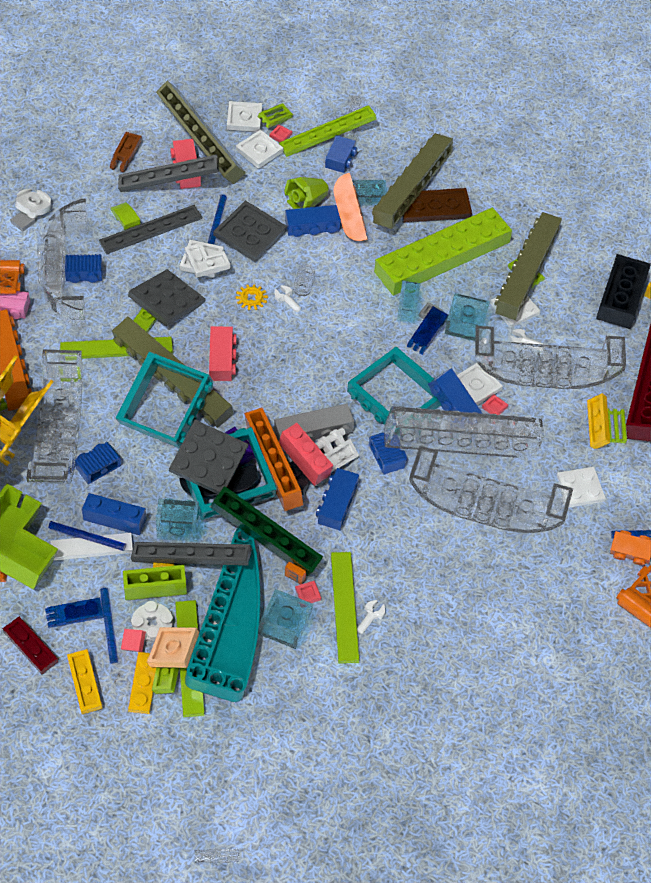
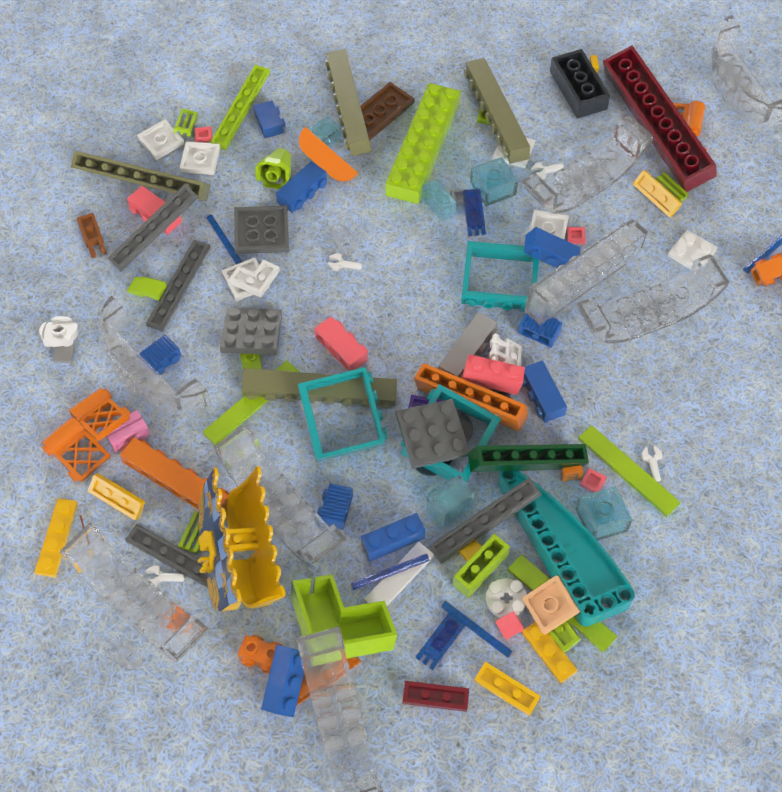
camera: 35 degrees left, 5 degrees up
yellow gear [235,284,268,310] -> none

